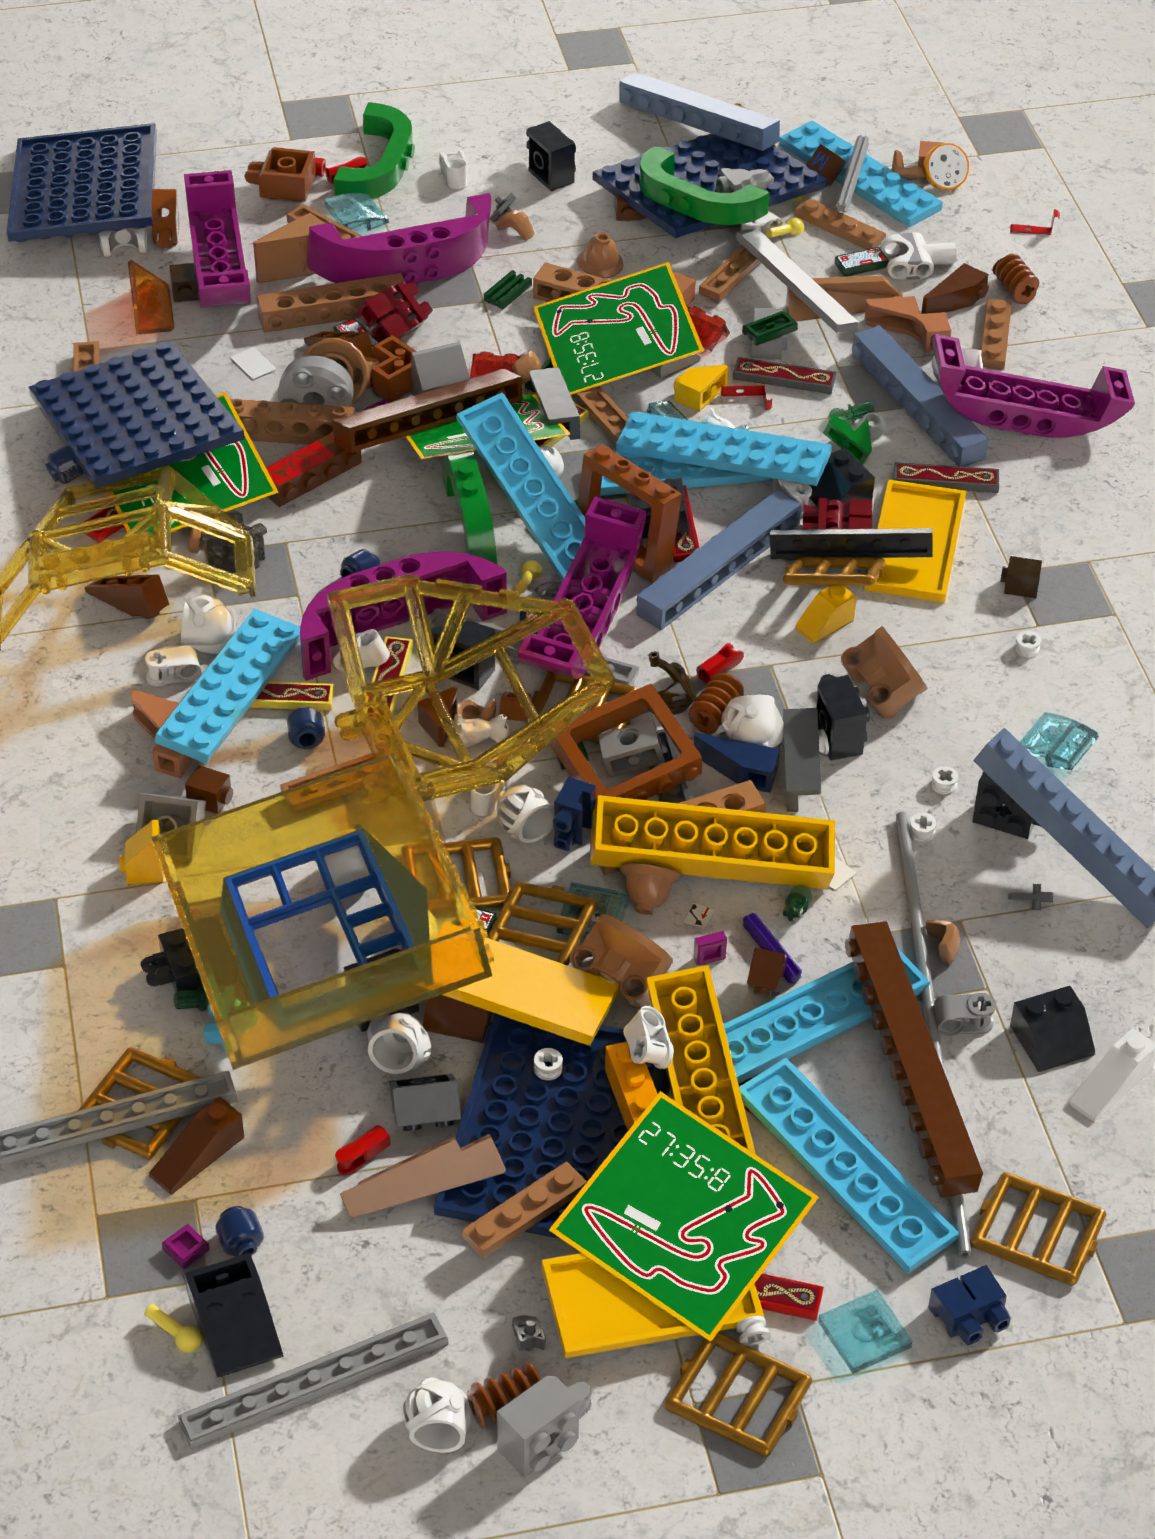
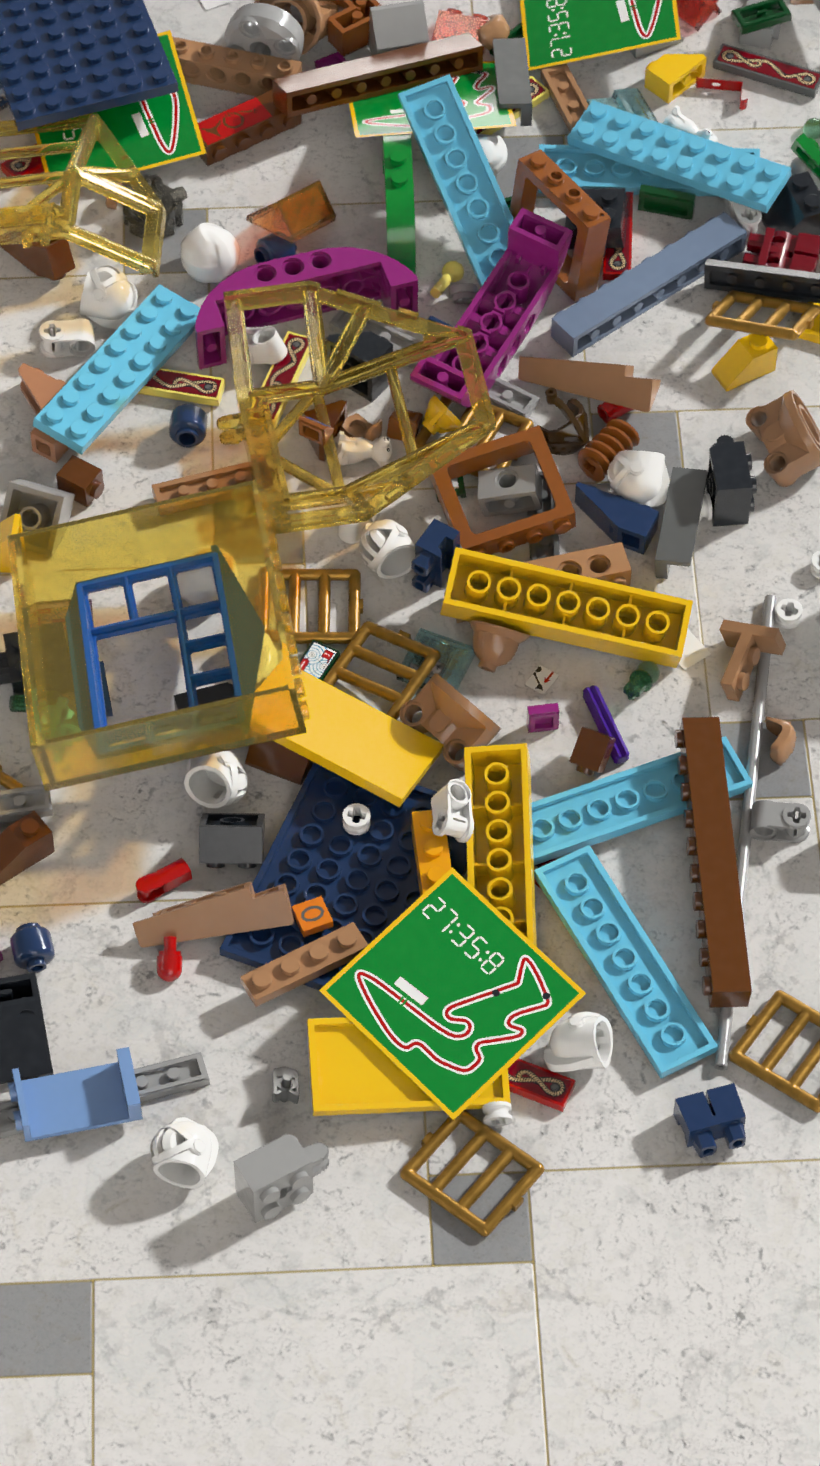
camera: 10 degrees right, 10 degrees up
dark orange piece [467,1362,541,1428] -> none
clear light blue tile [818,1289,913,1374] -> none
none -> medium blue panel [8,1047,143,1142]
none -> red cylinder [157,936,183,982]
none -> white piece [181,223,240,284]
none -> clear orange slope [246,180,336,243]
none -> orange tile [292,896,333,937]
none -> dark orange slope [298,415,334,446]
none -> yellow piece [422,395,464,435]
none -> medium nougat wedge [518,356,661,412]
none -> white helmet [544,1012,613,1072]
none -> dark green tile [638,184,696,220]
none -> medium nougat bracket [719,619,786,702]

